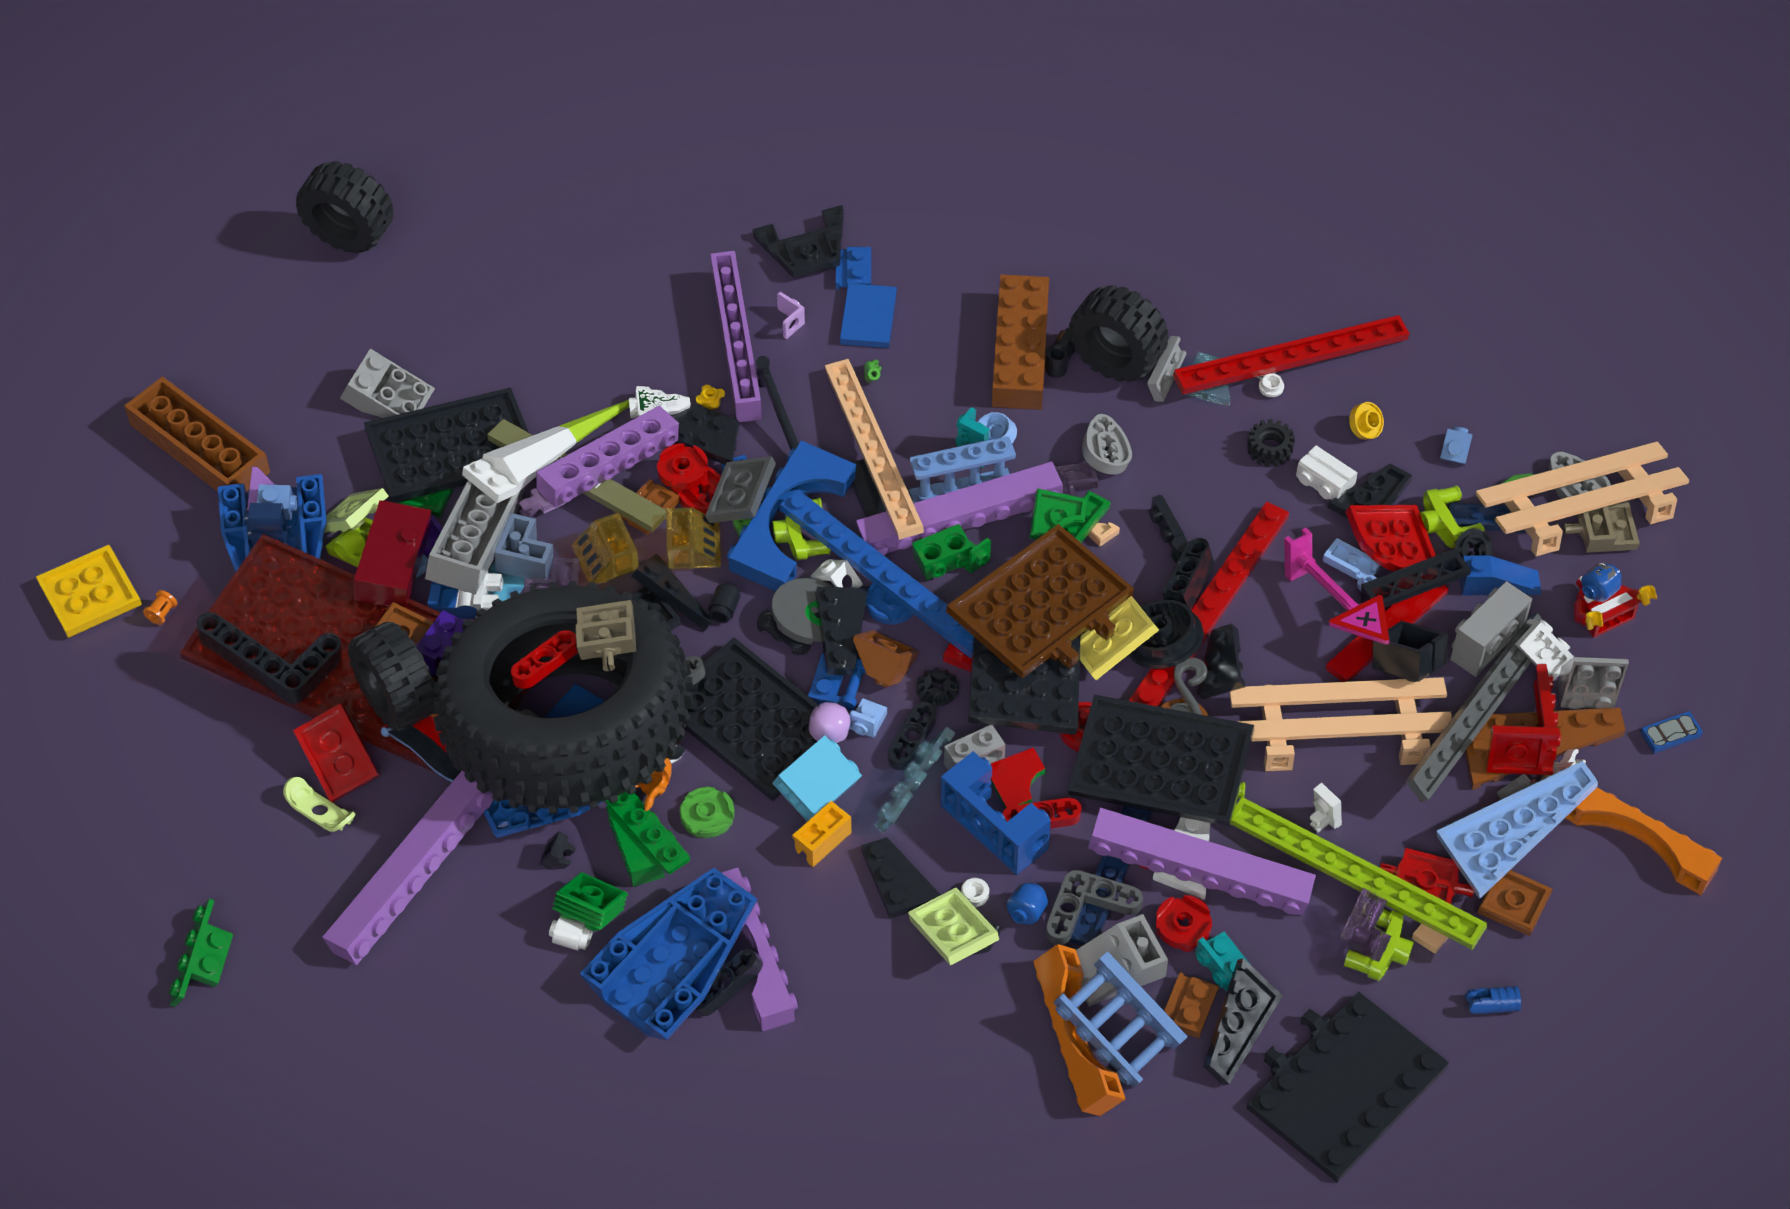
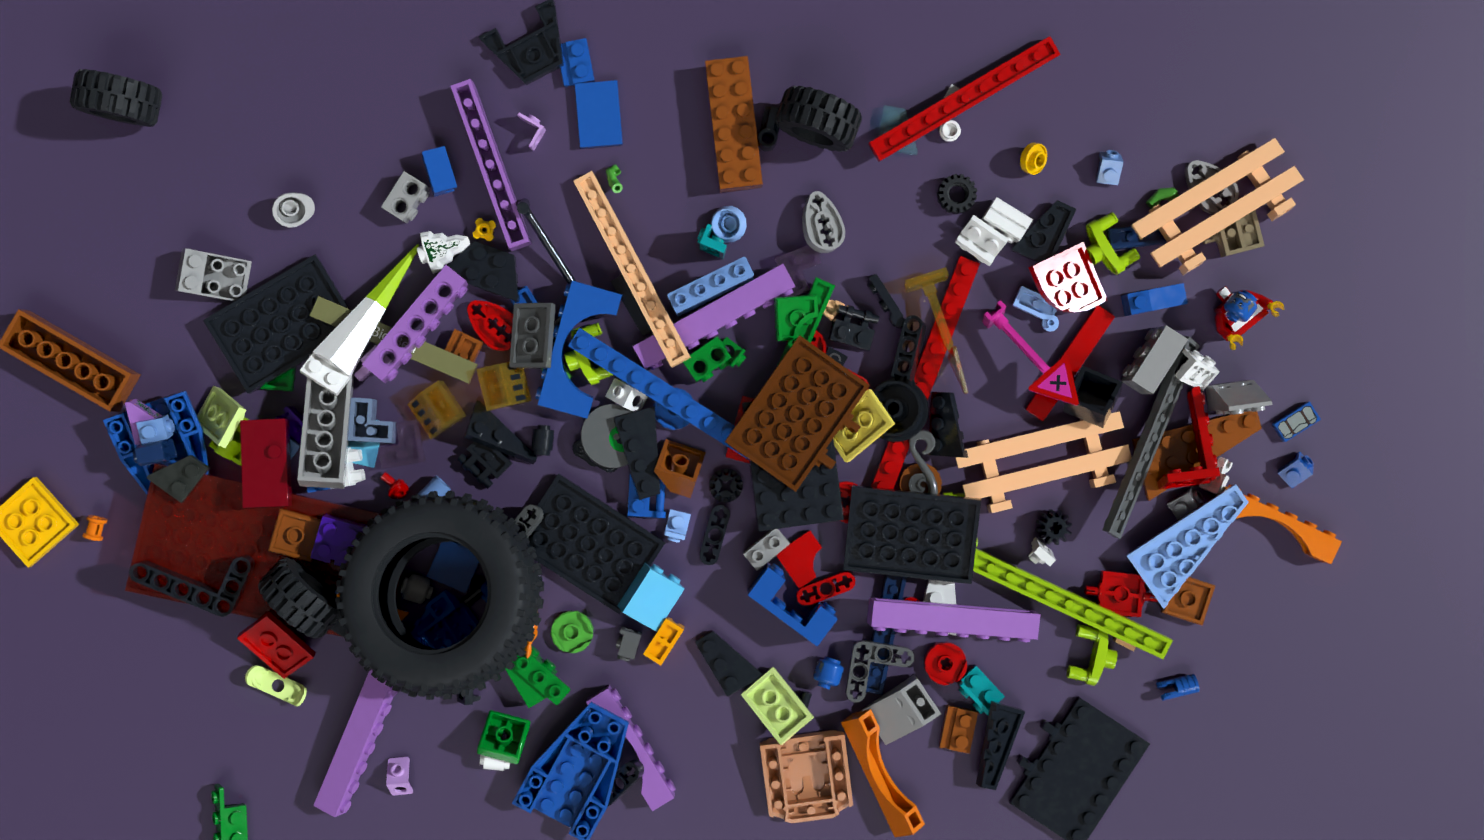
camera: 10 degrees left, 35 degrees up
red beam [511,630,578,689] -> none
dark tan plate [576,600,636,671] -> none
red plate [657,443,708,493] -> none
lavender hair [809,702,850,743] -> none
clear light blue wing [875,727,955,832] -> none
white tile [961,878,989,907] -> none
medium blue fence [1054,951,1188,1088] -> none
light grey hinge [1147,336,1186,402] -> none
clear purple plate [1339,888,1391,962] -> none
black fence [1361,549,1471,608] -> none
black gear [1454,528,1492,558] -> none
none -> pearl dark grey wing [147,455,210,503]
none -> light grey piece [272,192,315,228]
none -> light grey brick [381,171,430,223]
none -> lavender bracket [386,757,413,796]
none -> blue hinge [422,146,457,197]
none -> dark grey brick [616,626,642,661]
none -> nougat wedge [760,730,853,823]
none -> black plate [828,304,879,351]
none -> clear yellow piece [904,267,968,394]
none -> white bracket [955,215,1009,266]
none -> black gear [1035,509,1072,545]
none -> blue bracket [1278,452,1314,488]

